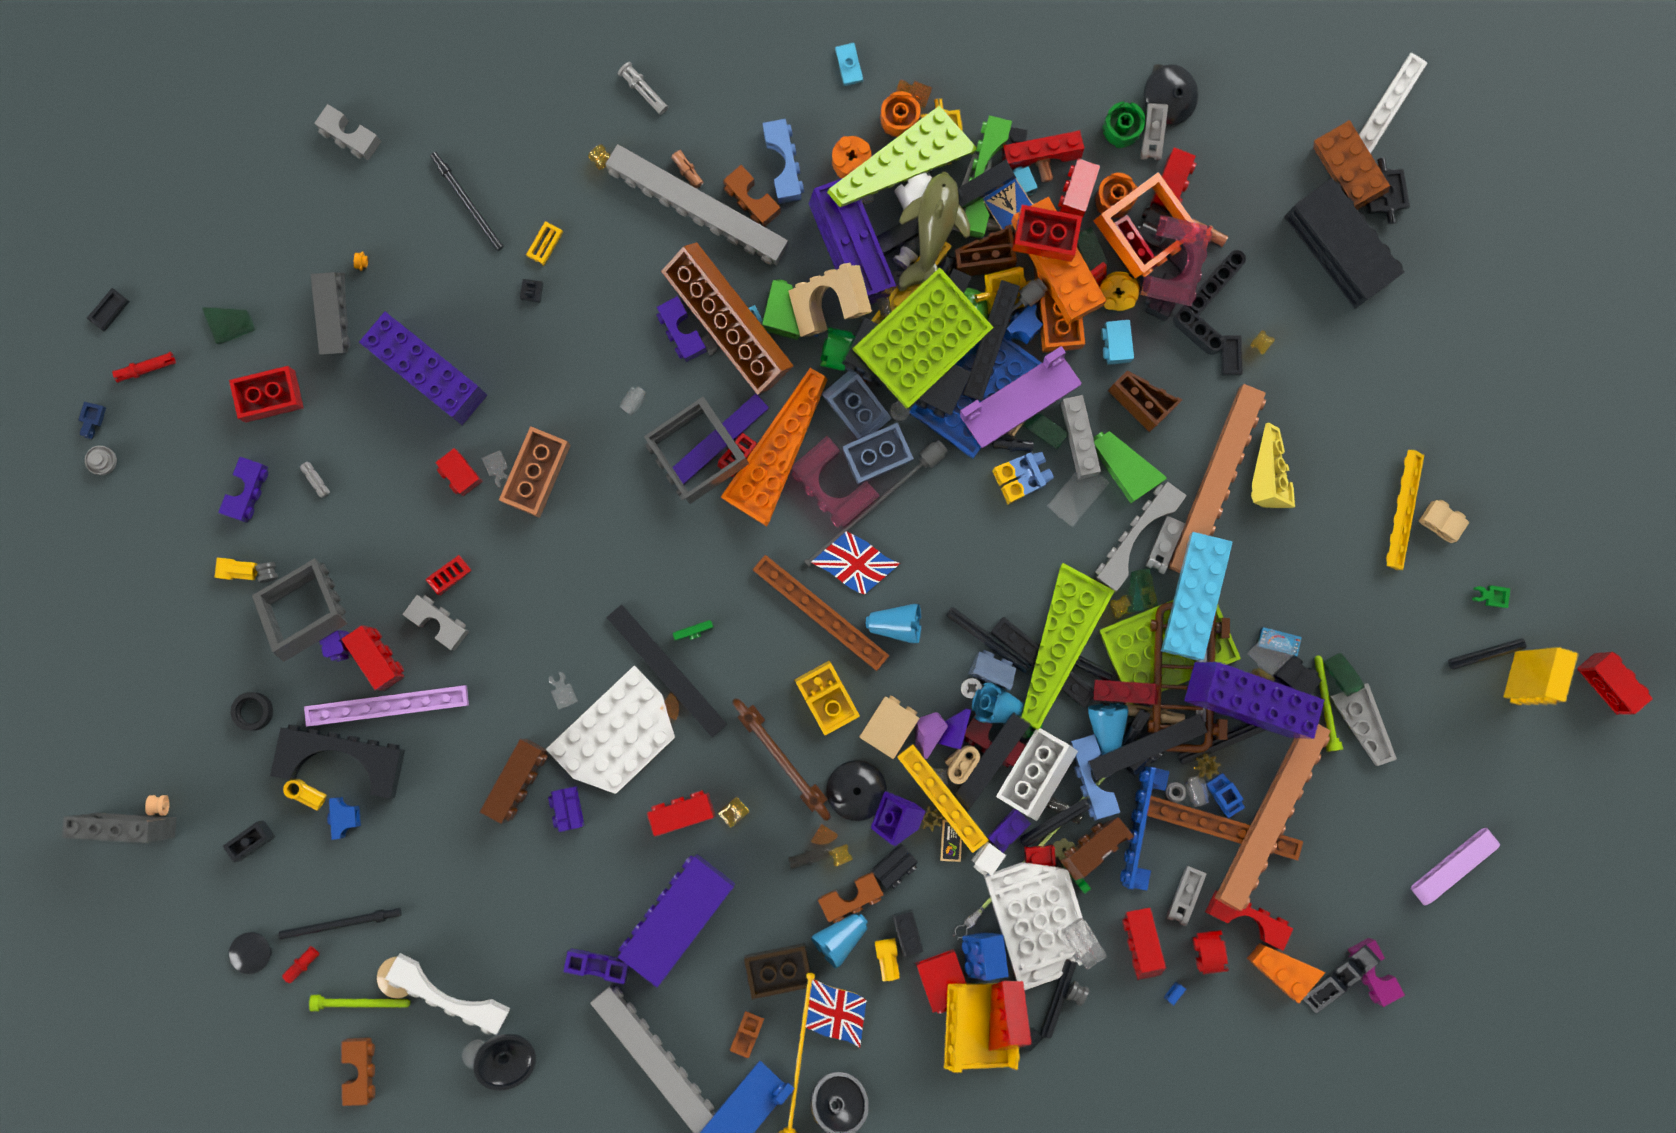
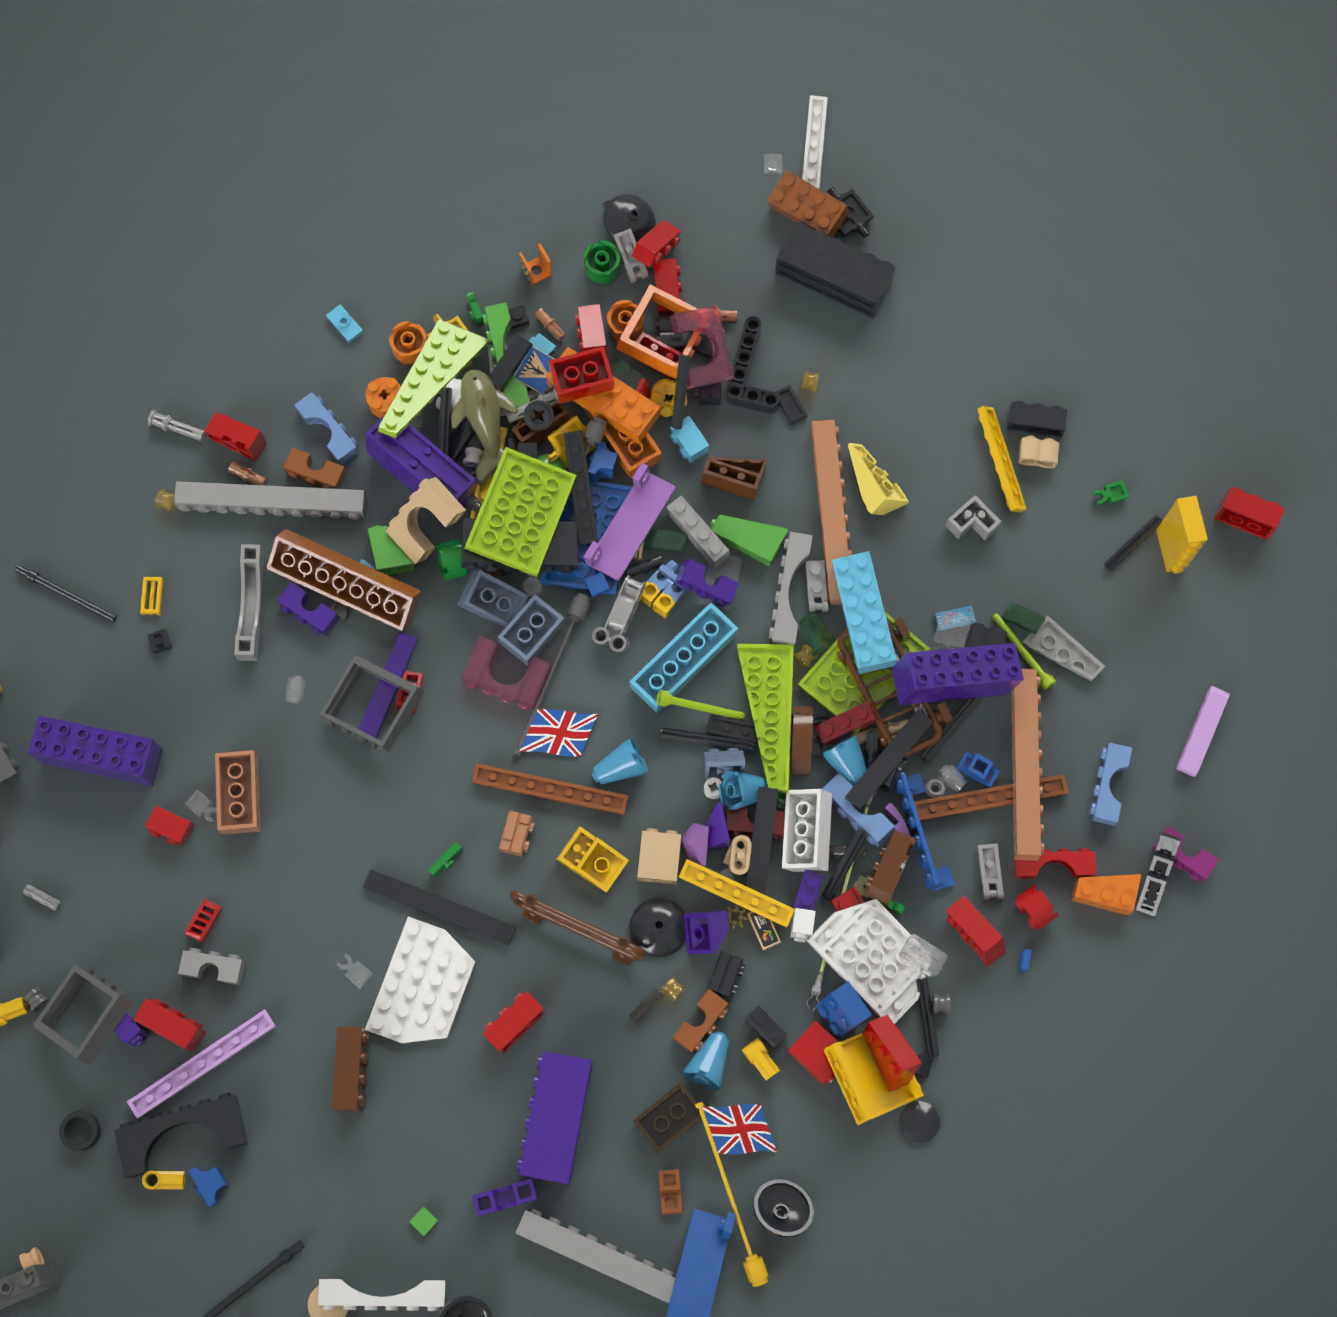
camera: 20 degrees left, 10 degrees down
black brick [223,820,275,863] -> none
dark purple brick [548,786,585,832] -> none
clear orange tile [660,693,679,721] -> none
clear yellow slope [718,797,749,828] -> none
orange wing [721,368,828,527] -> none
clear orange tile [811,824,838,845] -> none
clear orange plate [896,80,932,108] -> none
red arch [1002,130,1084,170] -> none
clear yellow gear [1194,754,1221,779] -> none
none -> red wedge [204,412,267,462]
none -> light grey arch [234,544,264,661]
none -> bright green tile [409,1206,438,1236]
none -> black axle [438,387,452,456]
none -> green plate [466,292,485,327]
none -> nougat brick [499,811,535,857]
none -> light grey pin [505,388,562,423]
none -> orange piece [518,243,553,286]
none -> black gear [524,400,554,430]
none -> blue tile [585,572,610,598]
none -> light grey piece [592,575,646,652]
none -> medium azure brick [629,603,738,713]
none -> red brick [632,220,681,268]
none -> lime piece [656,690,745,720]
none -> black axle [671,354,690,429]
none -> dark purple arch [675,559,739,607]
none -> clear plate [763,154,783,174]
none -> reddish brown arch [791,706,813,775]
none -> medium lavender slope [883,803,910,836]
none -> black dish [900,1101,940,1142]
none -> light grey brick [945,495,1002,540]
none -> black brick [1007,401,1067,437]
none -> medium blue arch [1089,742,1132,826]

